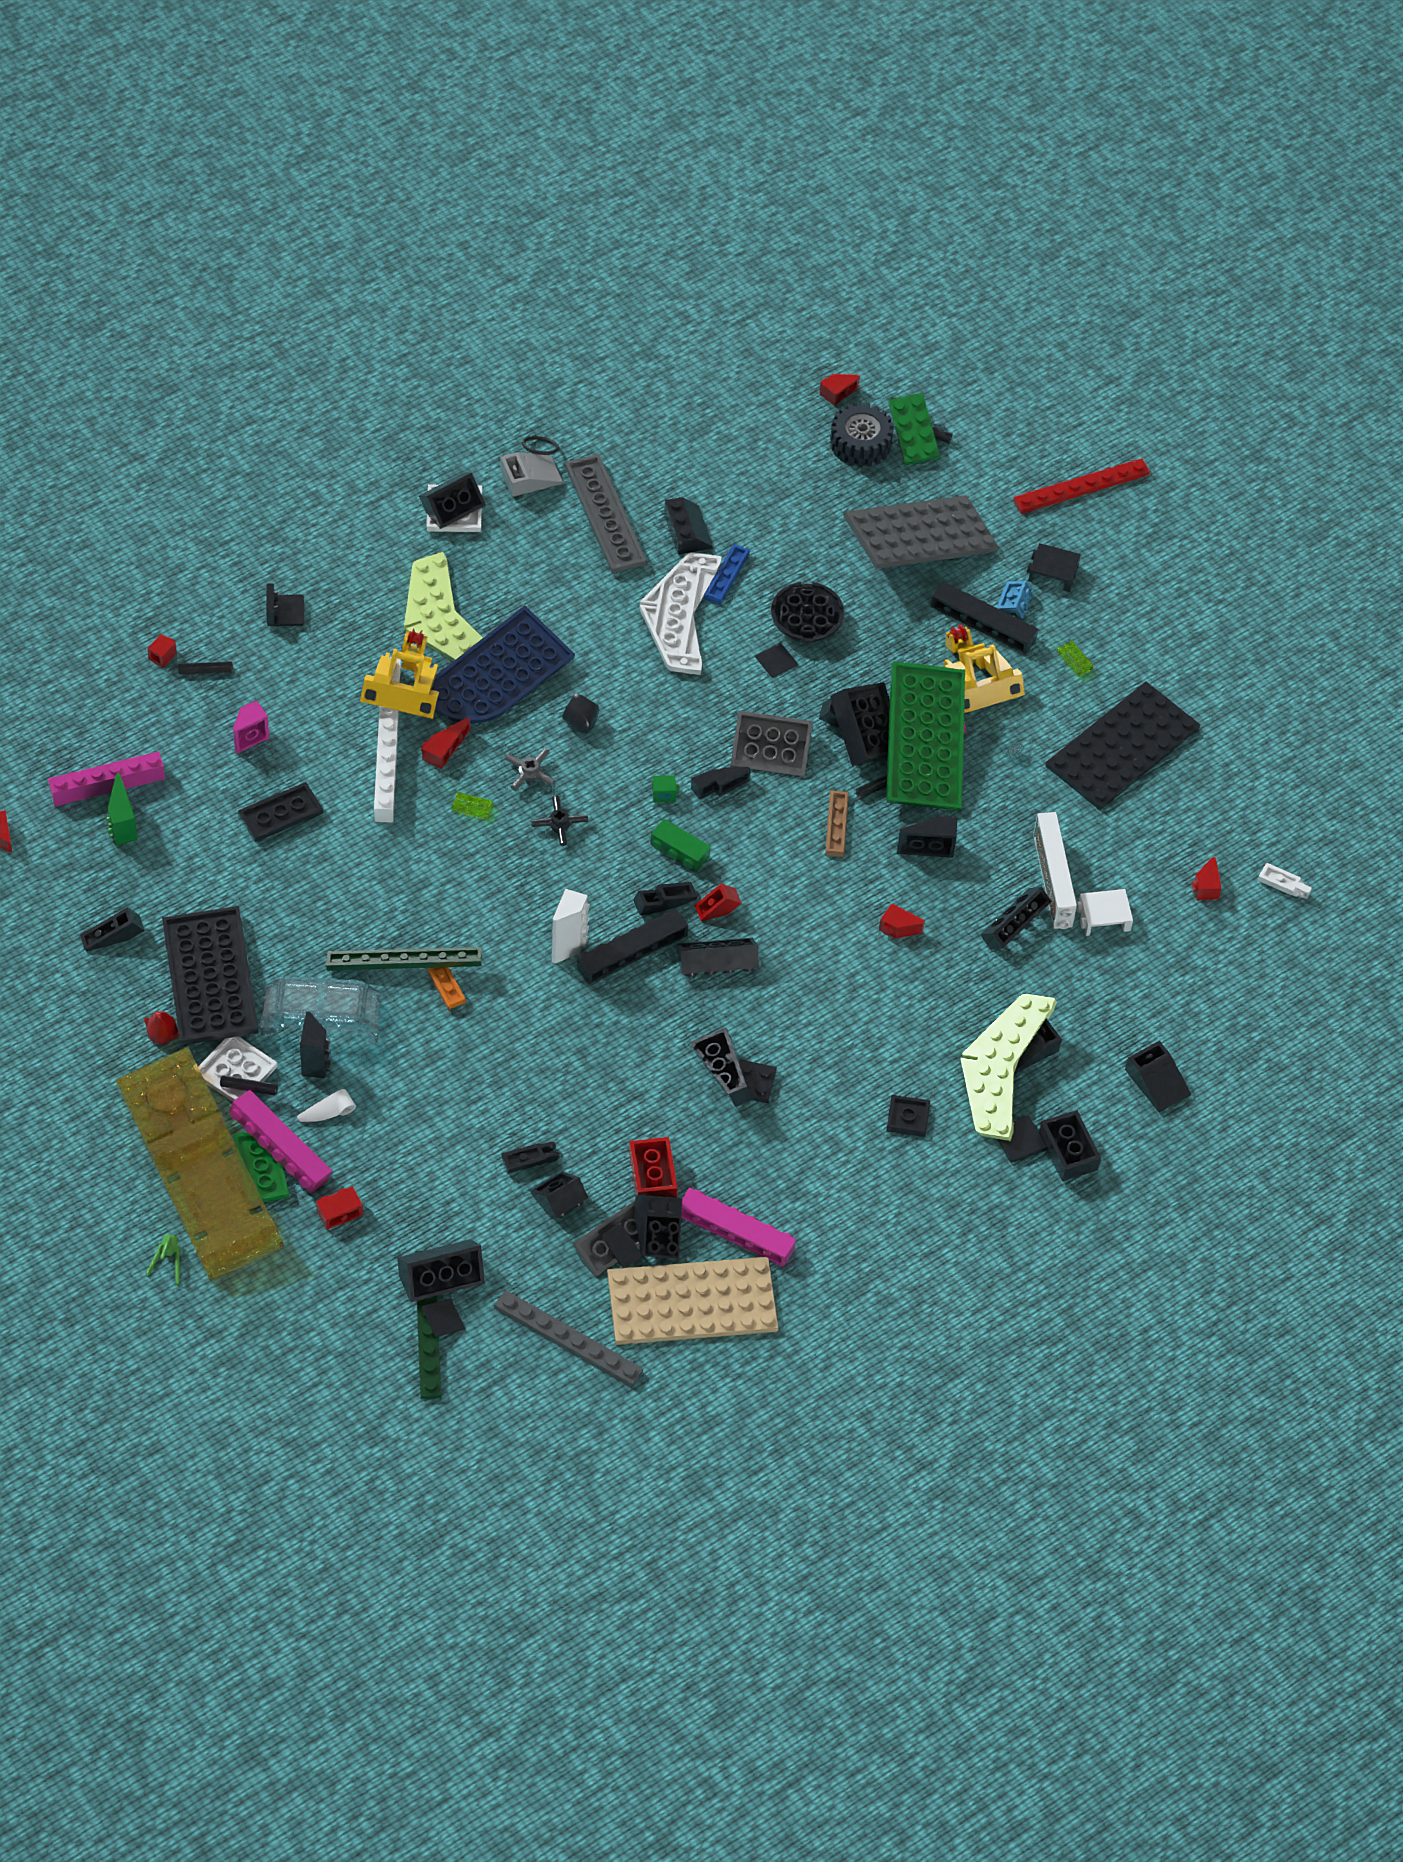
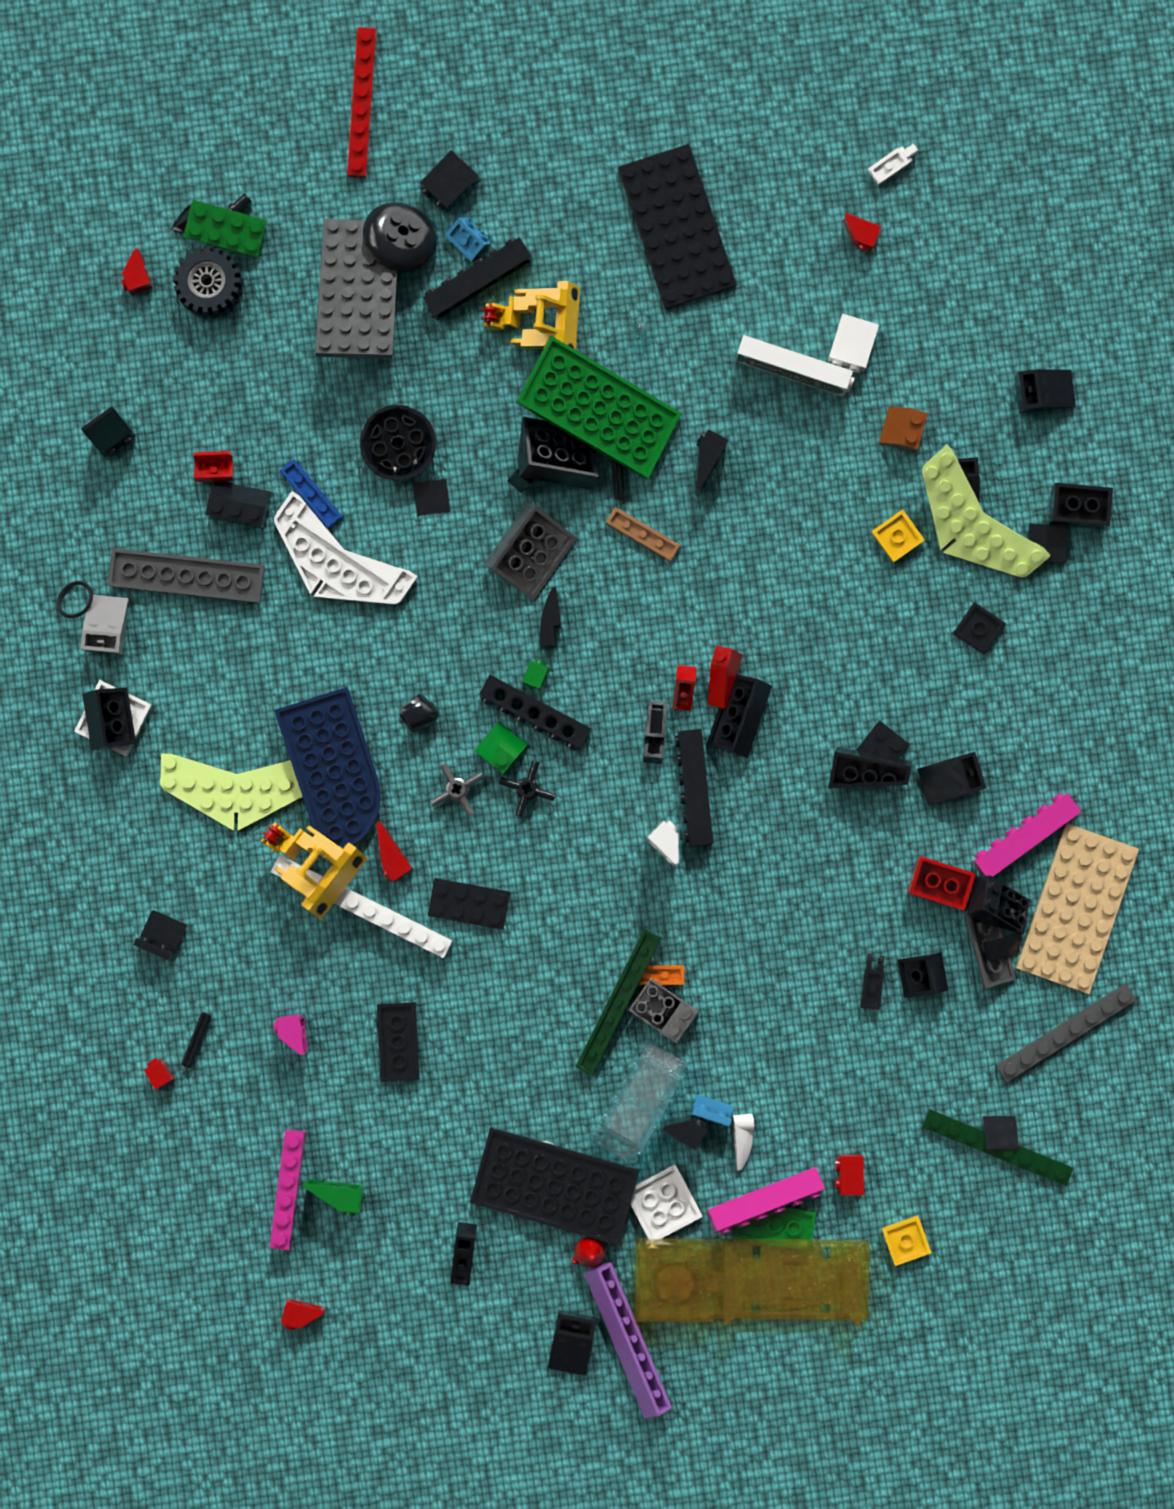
camera: 60 degrees left, 30 degrees up
bright green plant [146,1234,181,1285] -> none
black axle [220,1075,278,1096] -> none
black slope [397,1239,485,1302] -> none
clear neon green tile [452,792,493,819] -> none
green brick [650,819,711,872] -> none
red slope [879,903,925,938] -> none
black brick [980,886,1052,950] -> none
clear neon green tile [1057,641,1094,677] -> none
none -> black slope [81,406,136,458]
none -> red bracket [193,451,234,482]
none -> black brick [363,202,437,272]
none -> black plate [428,878,510,930]
none -> green slope [475,722,528,775]
none -> black brick [479,674,591,751]
none -> black slope [548,1310,597,1376]
none -> medium lavender brick [584,1262,672,1418]
none -> flat silver slope [629,978,699,1044]
none -> dark azure bracket [691,1094,734,1126]
none -> red slope [708,645,743,709]
none -> yellow plate [871,509,925,563]
none -> dark orange slope [879,406,928,454]
none -> yellow plate [881,1215,931,1266]
none -> black slope [917,752,986,806]

